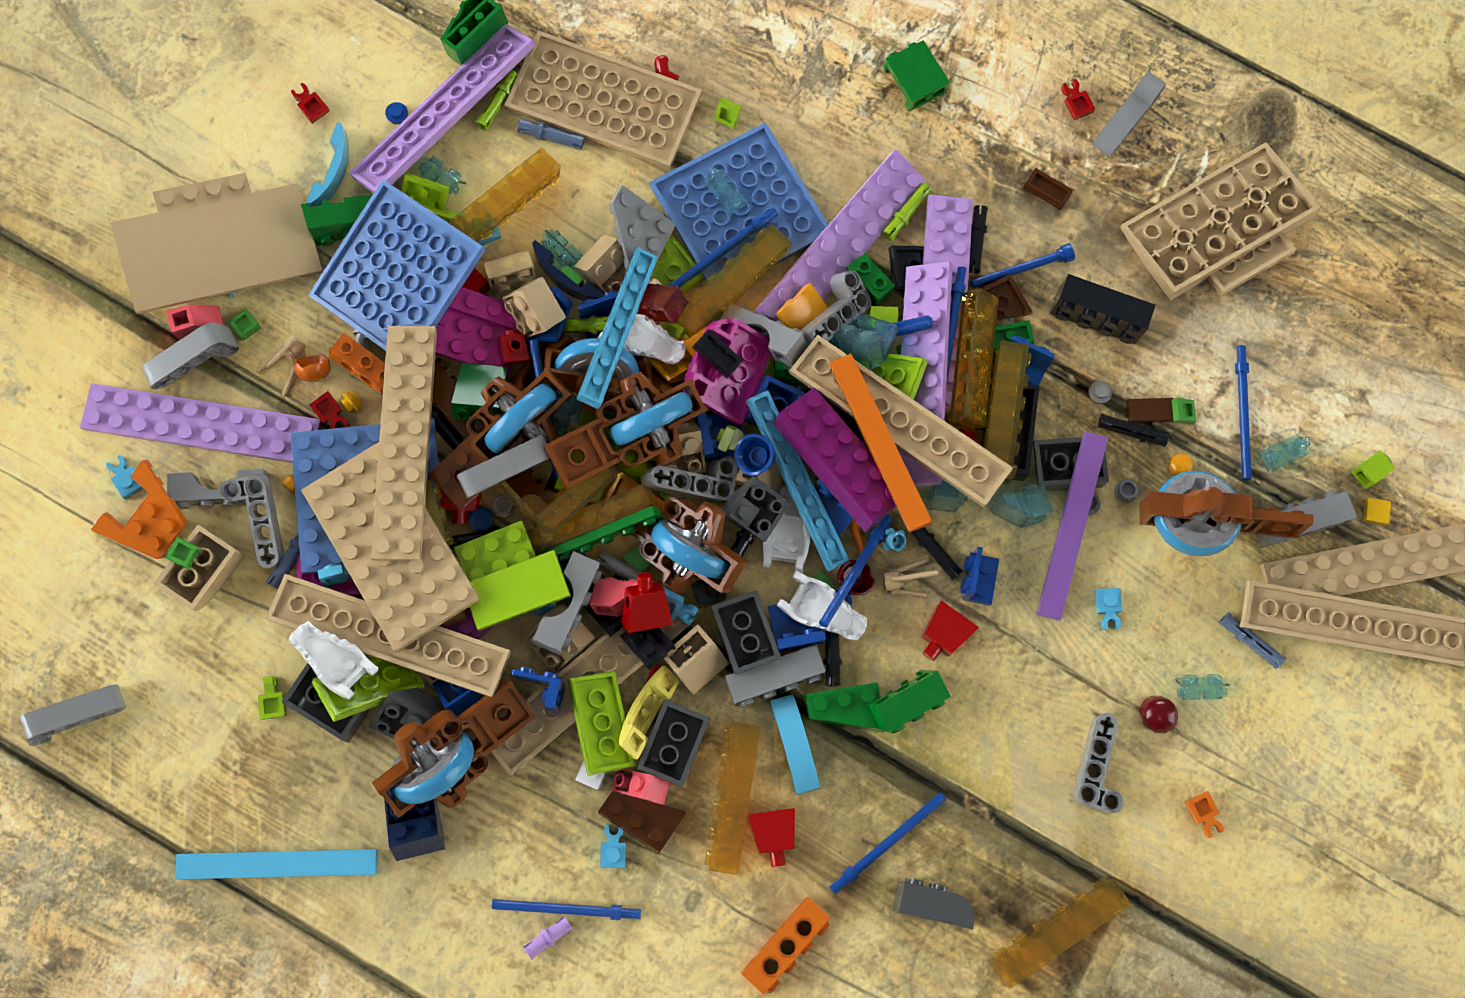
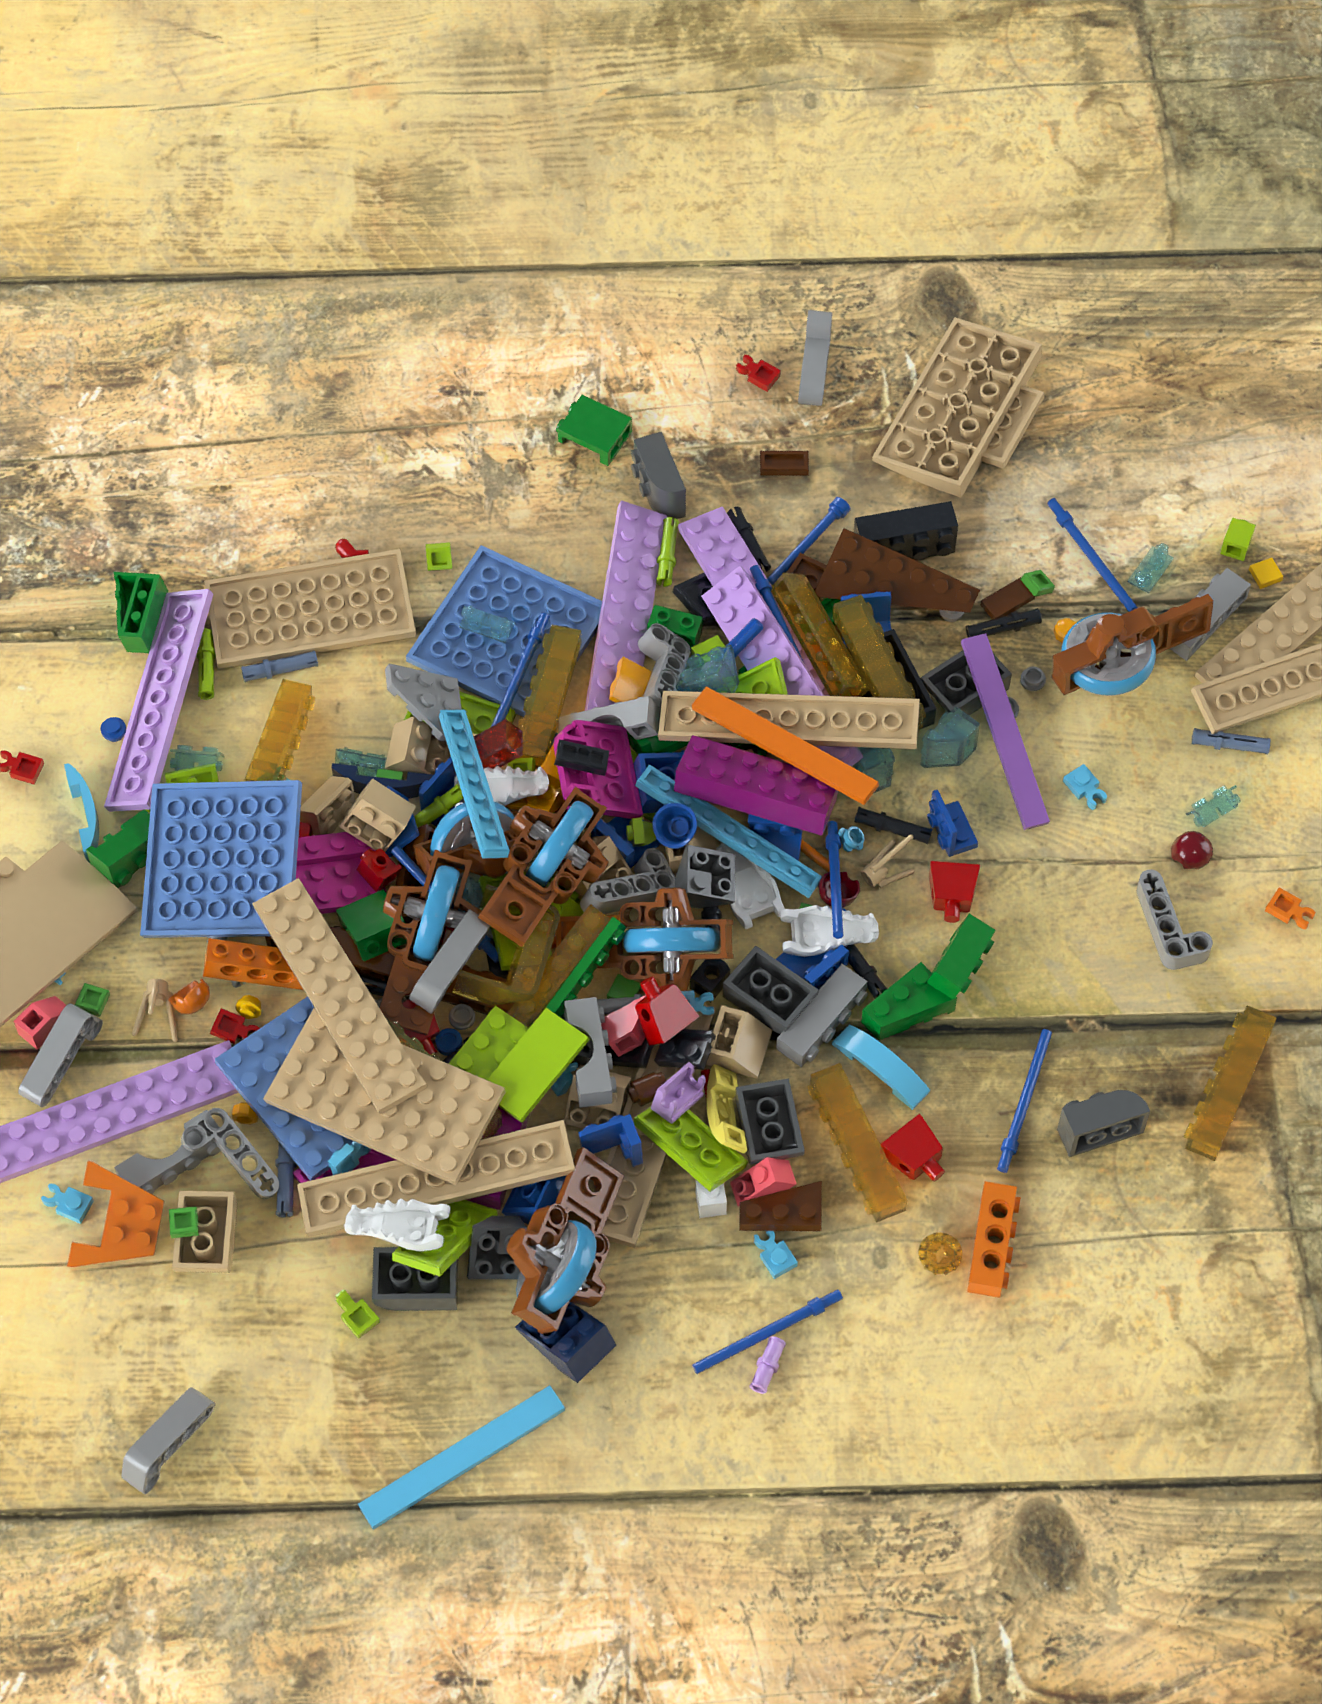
camera: 25 degrees left, 15 degrees down
none -> reddish brown brick [627,1072,667,1106]
none -> dark grey brick [631,431,686,519]
none -> lavender hinge [650,1062,706,1124]
none -> reddish brown wing [813,528,980,613]
none -> clear yellow gear [919,1233,962,1275]

